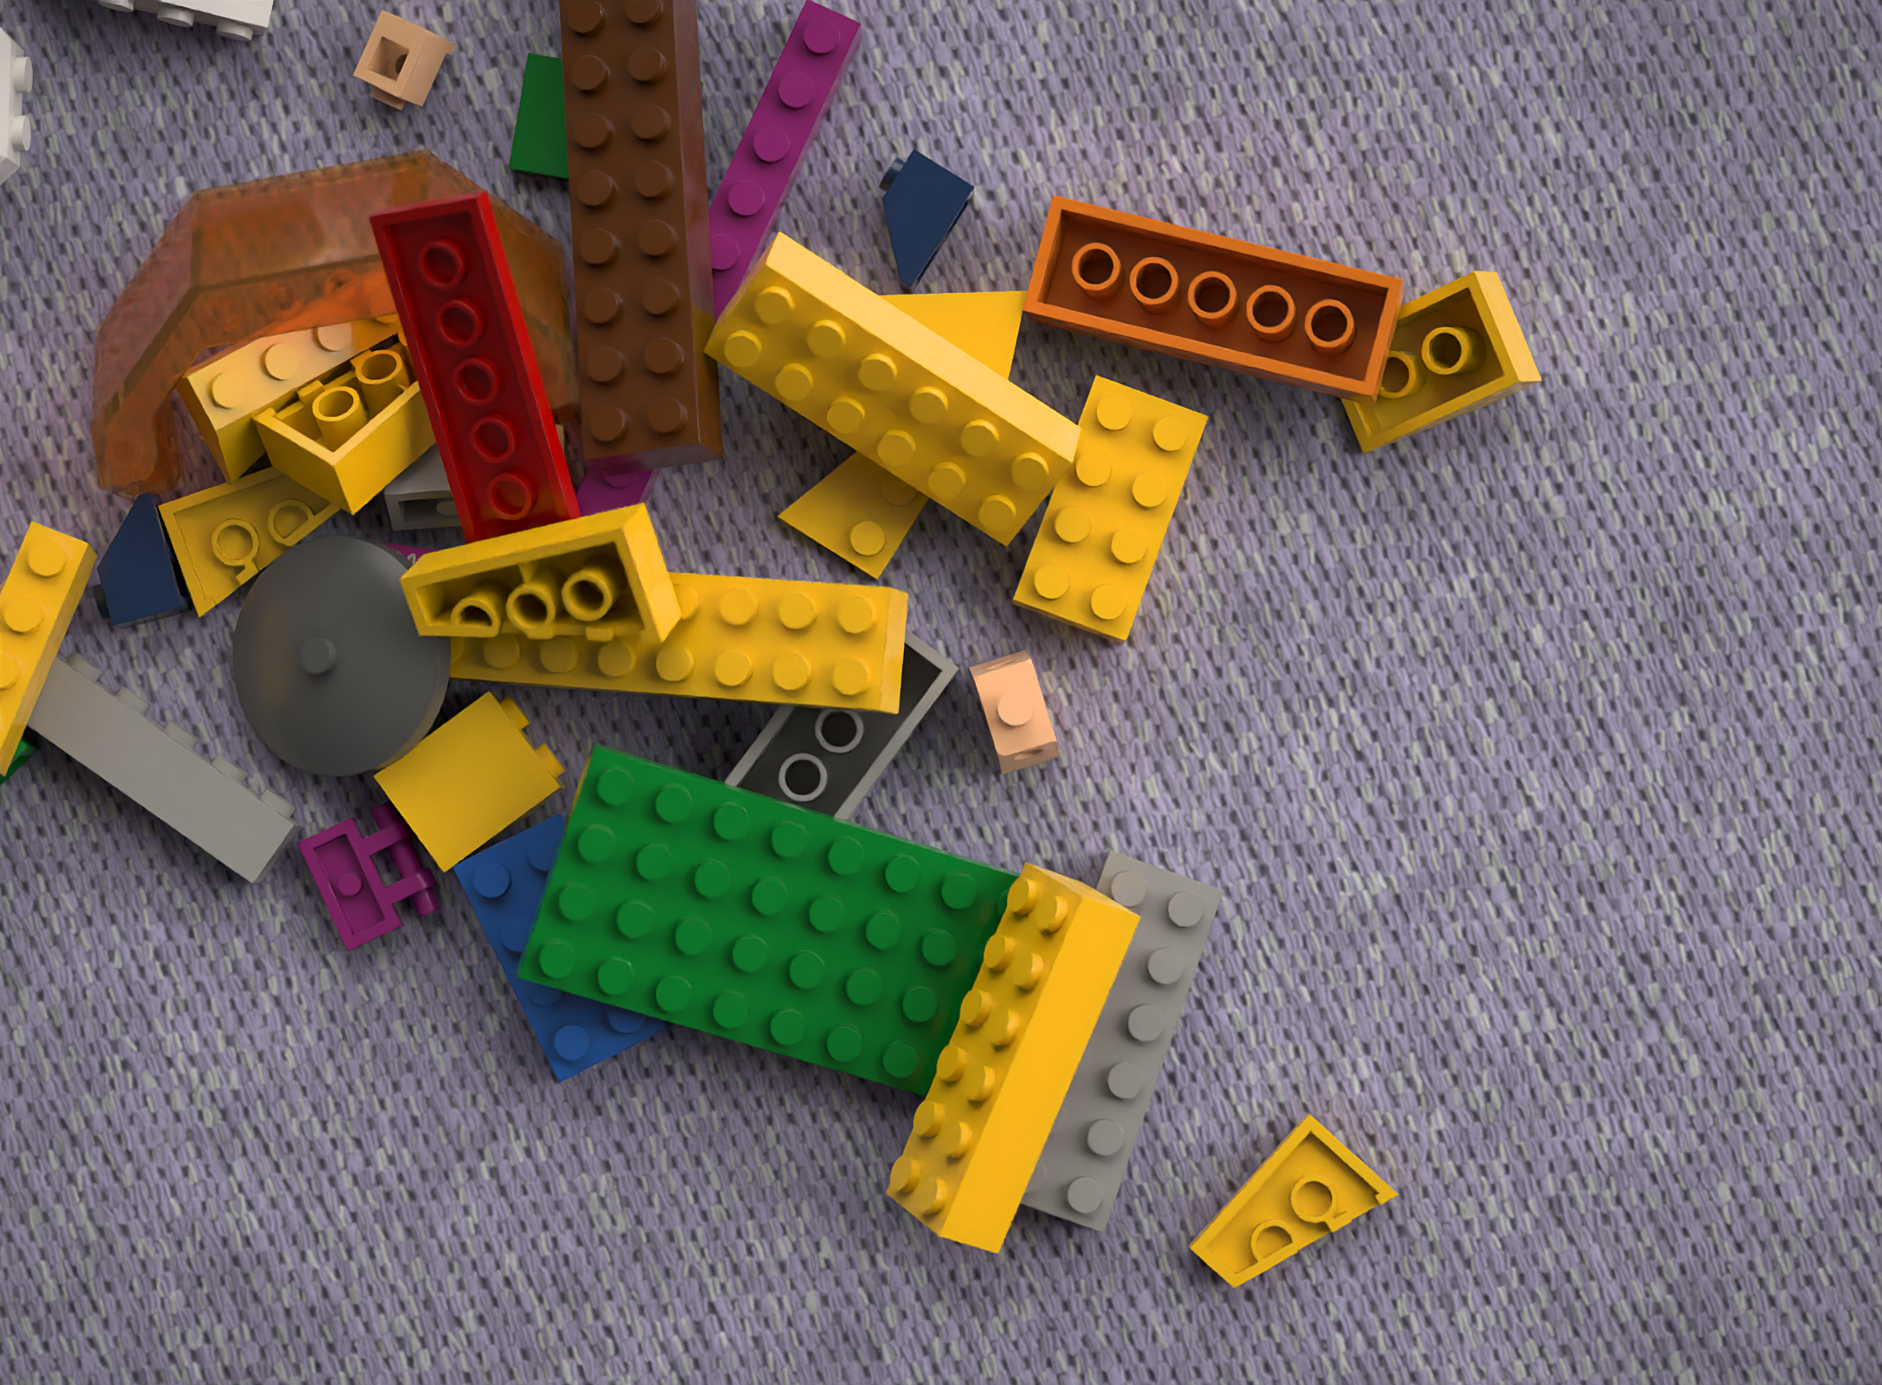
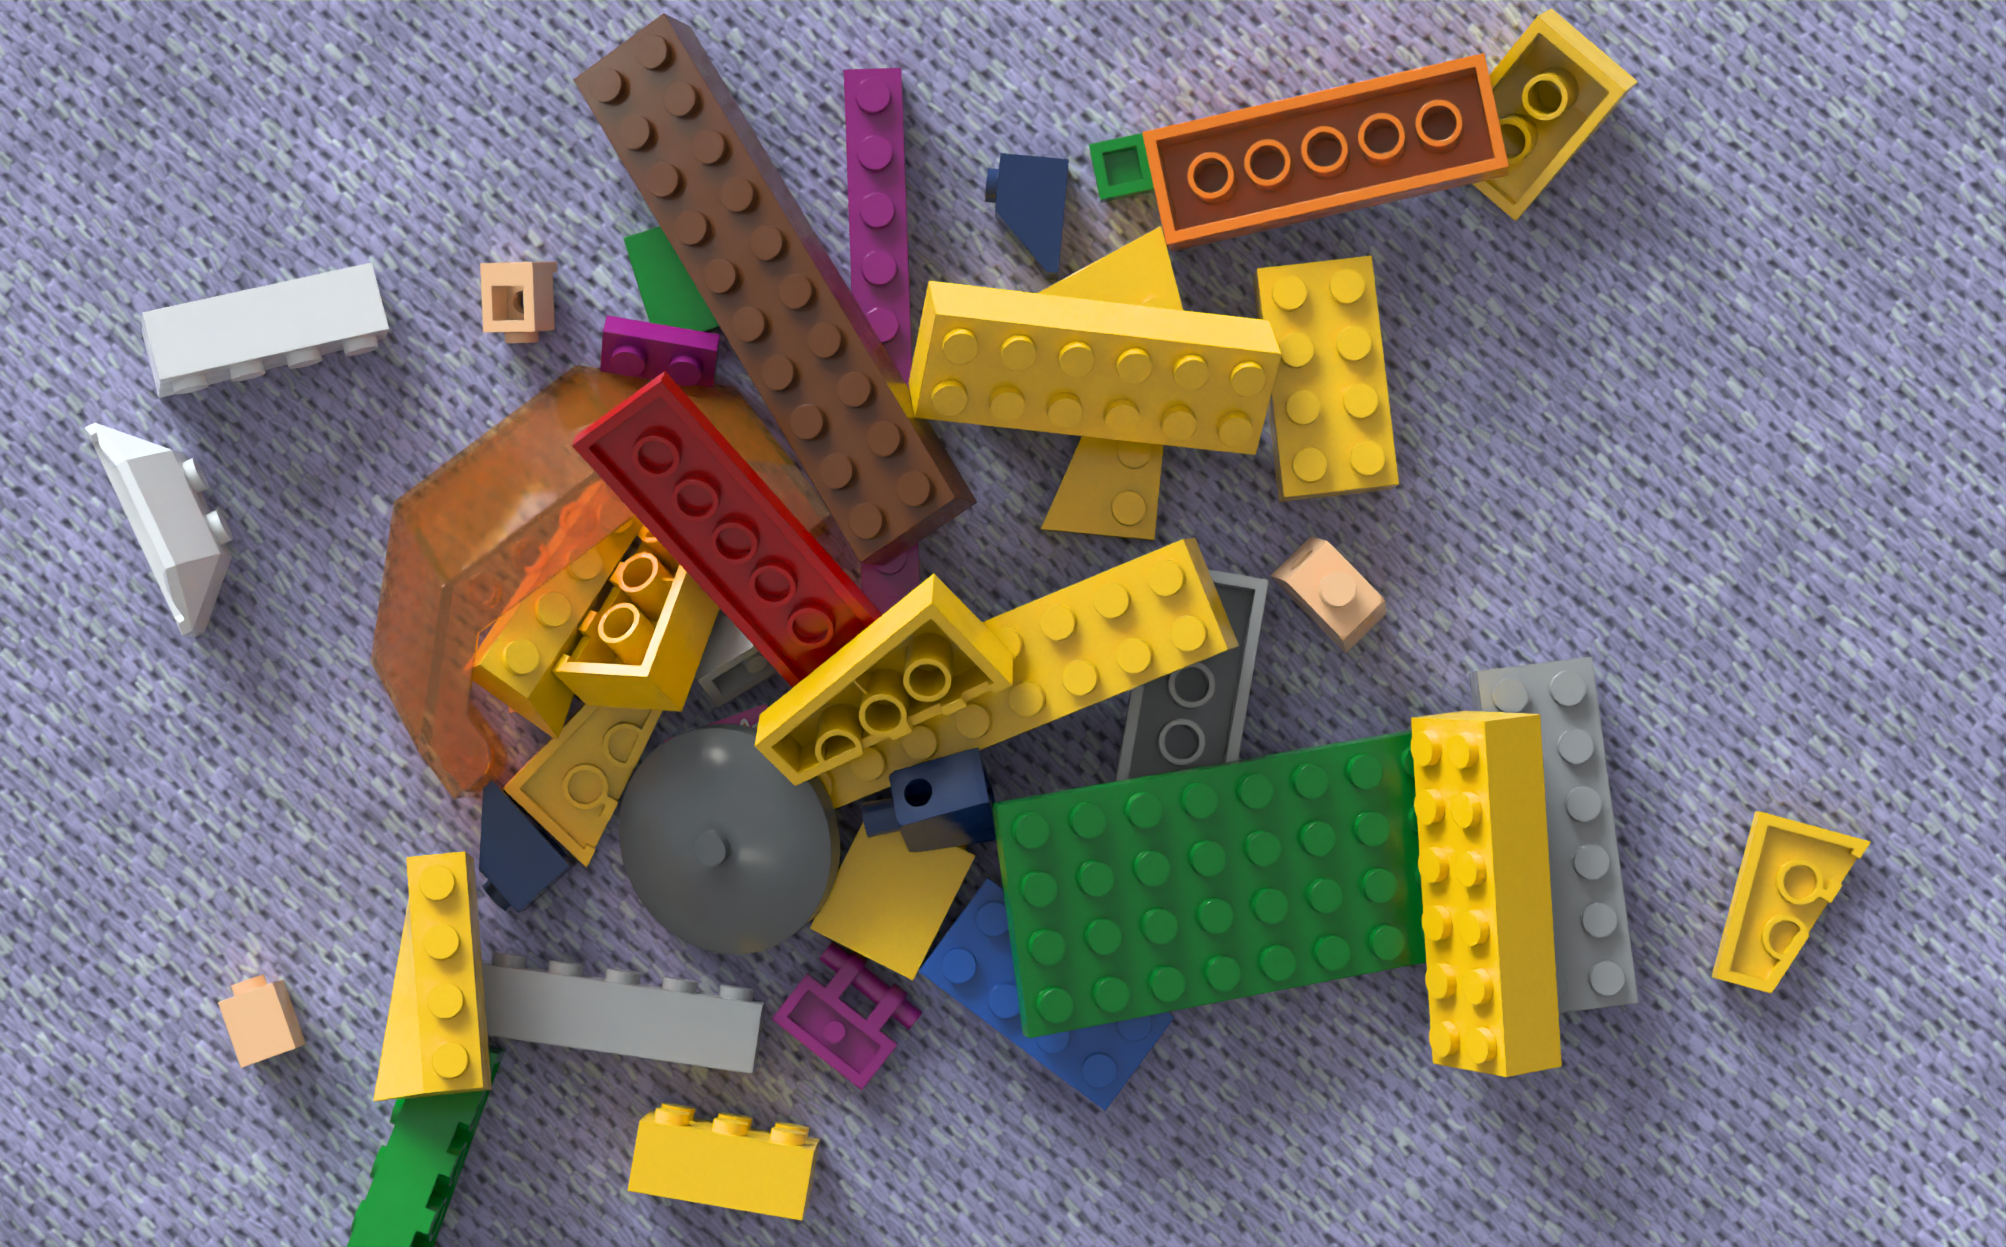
camera: 25 degrees left, 0 degrees up
none -> magenta plate [600,315,720,390]
none -> yellow brick [627,1103,820,1221]
none -> dark blue torso [861,748,996,853]
none -> green plate [1089,133,1155,203]

